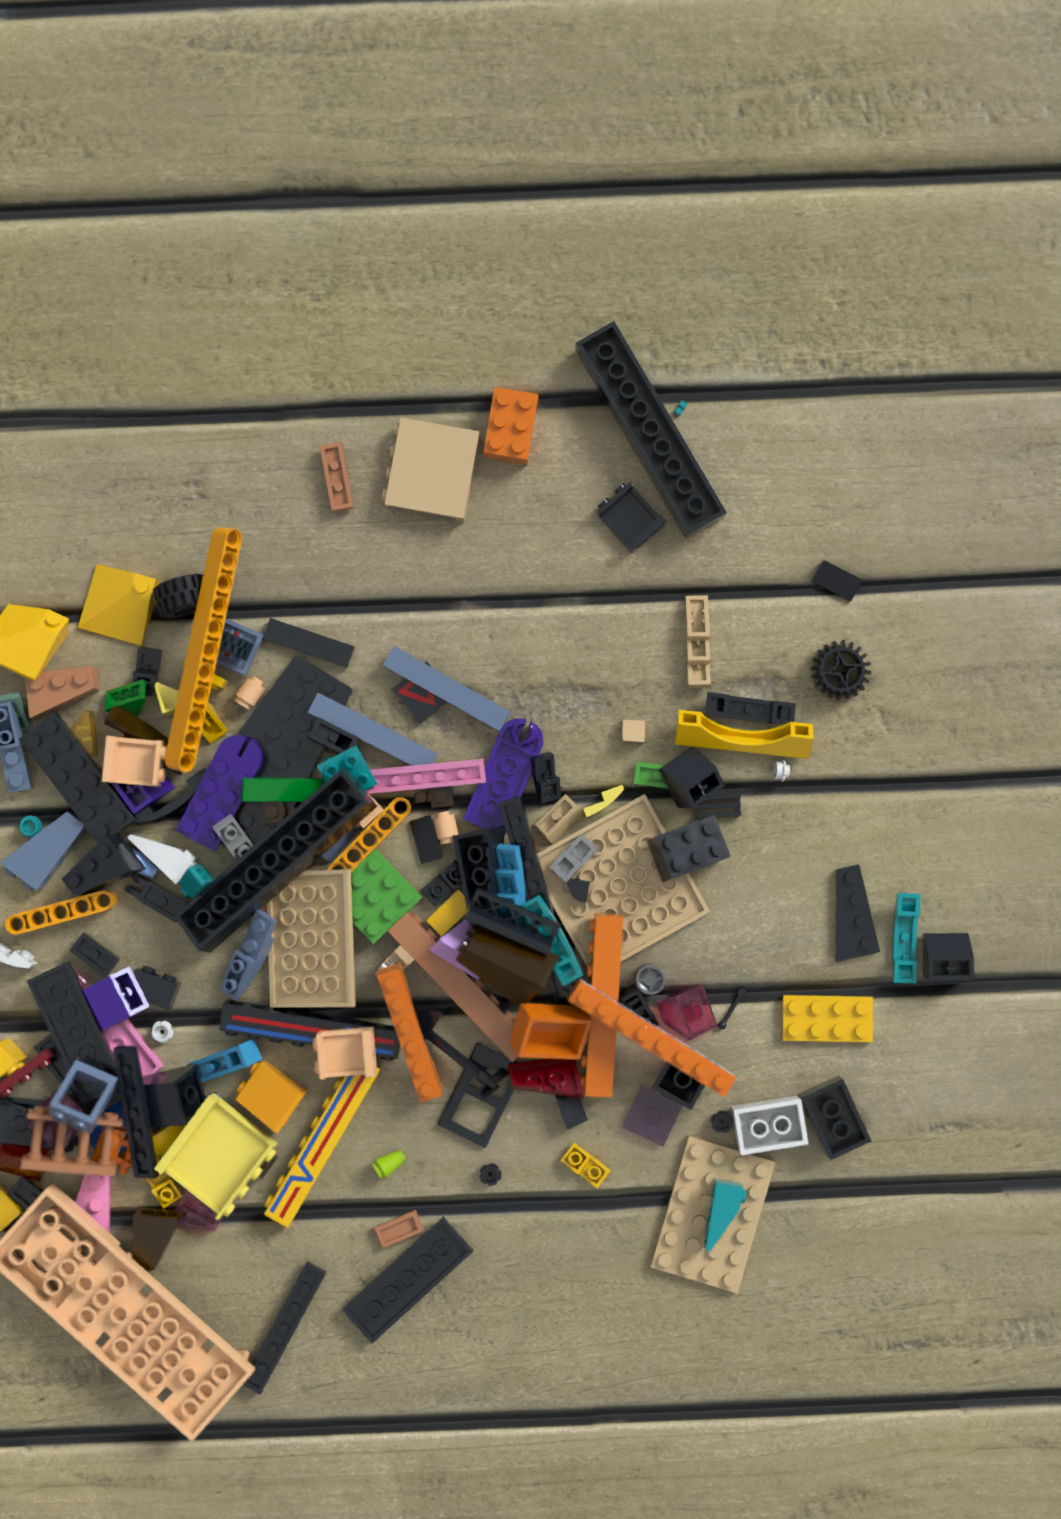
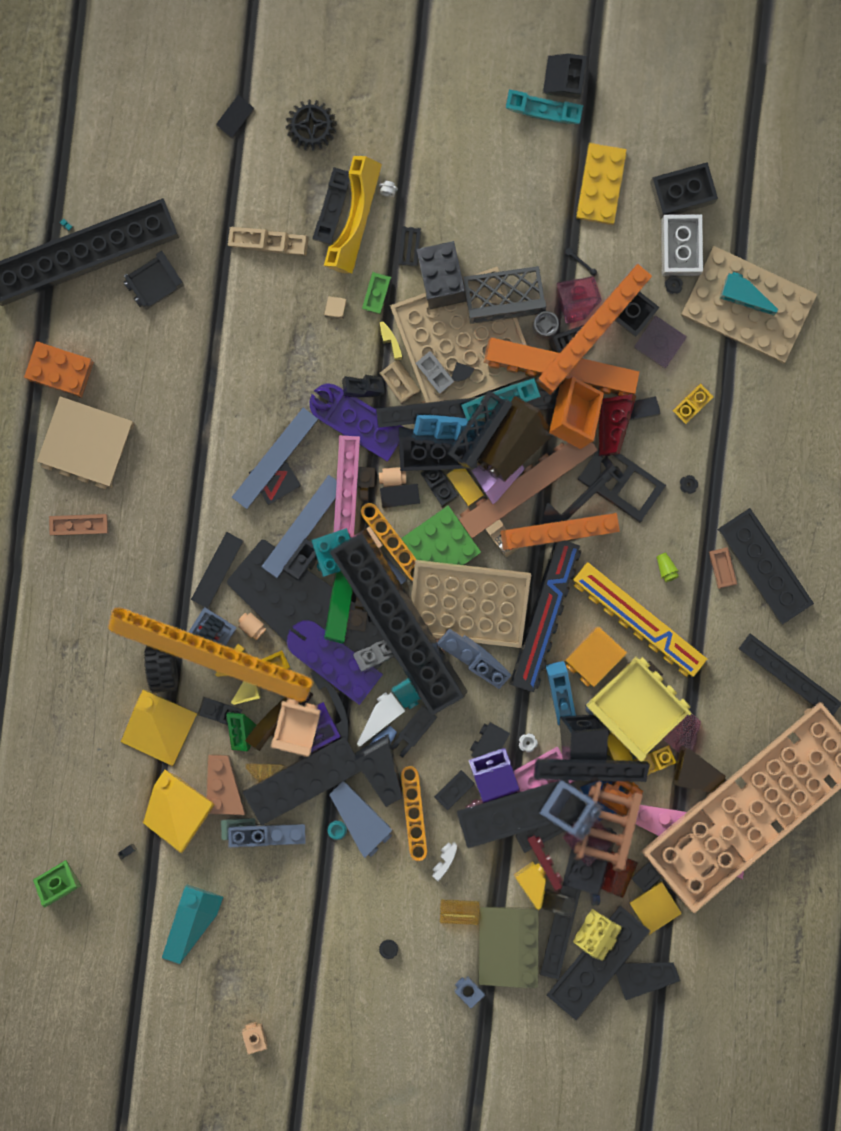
camera: 85 degrees left, 0 degrees up
light nougat panel [313,1027,377,1080] -> none
black slope [659,747,725,809] -> none
black wing [835,864,880,962] -> none
none -> dark grey fence [463,266,546,324]

